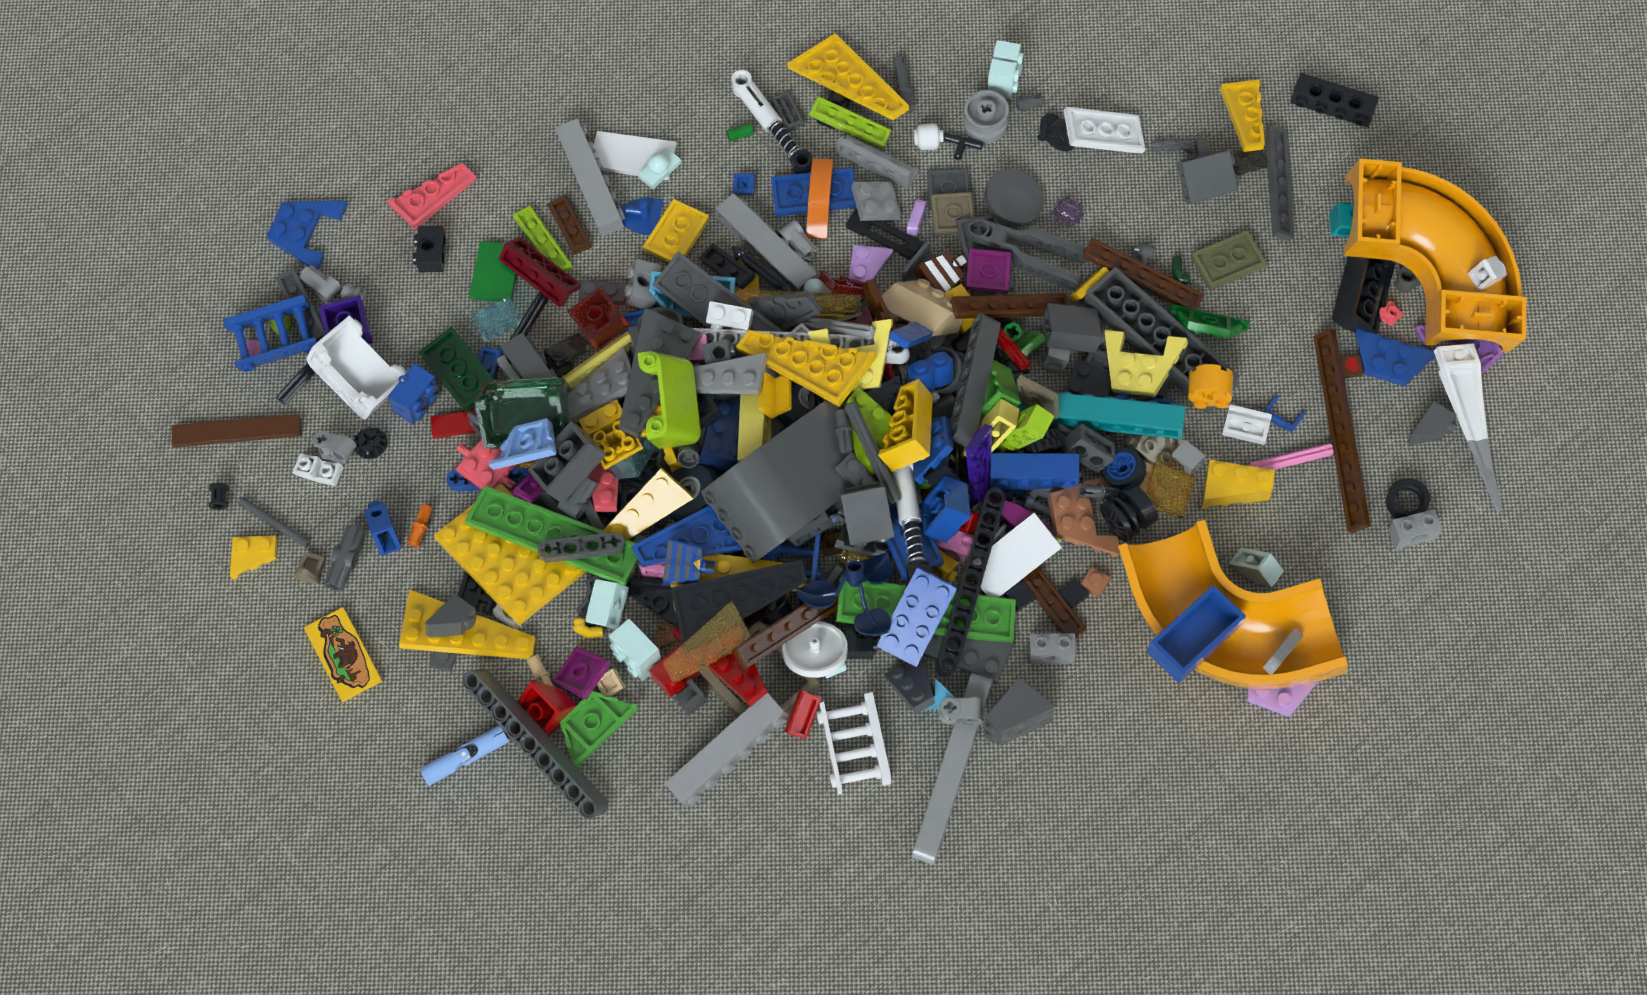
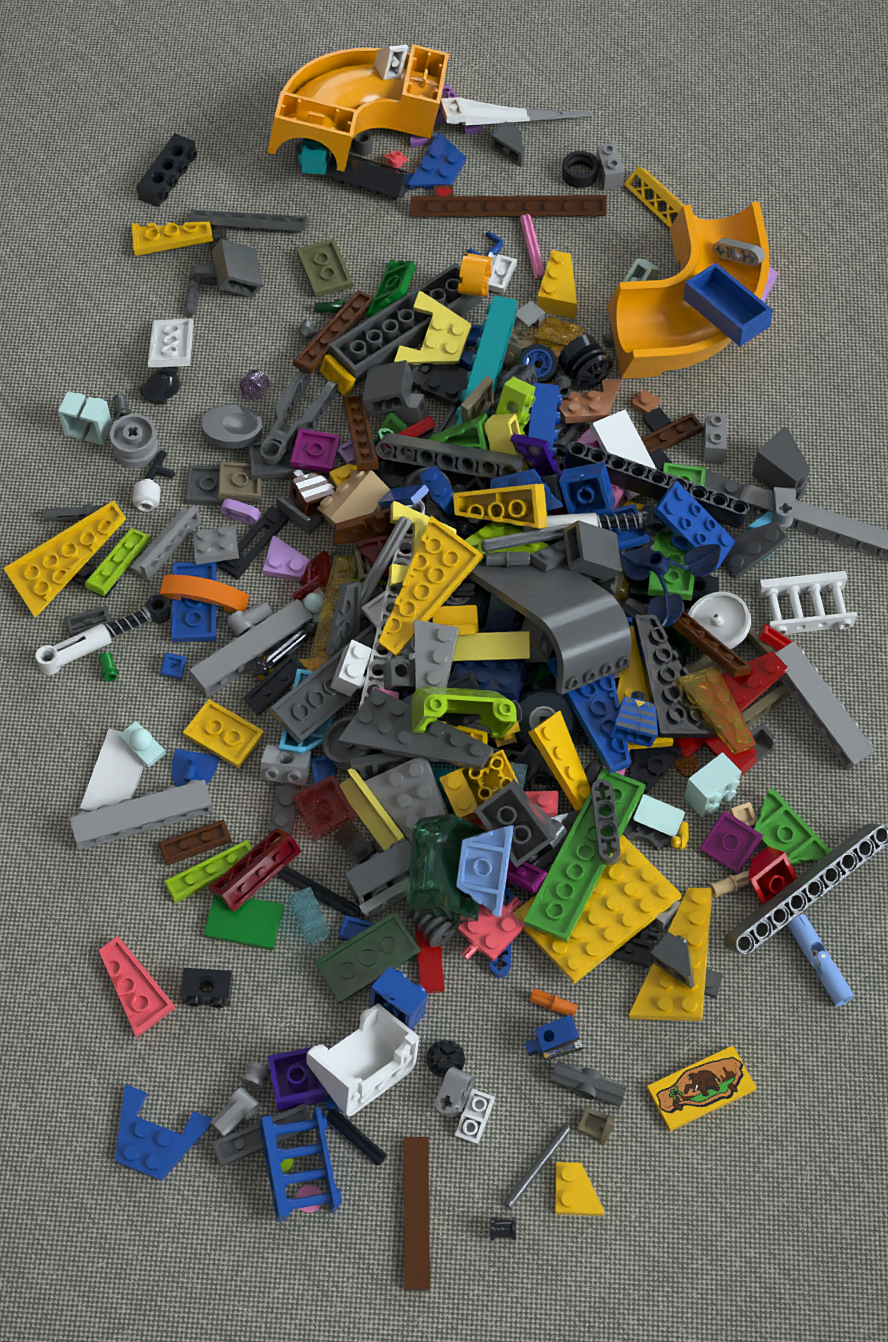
camera: 90 degrees left, 5 degrees down
none -> yellow fence [624,166,697,227]

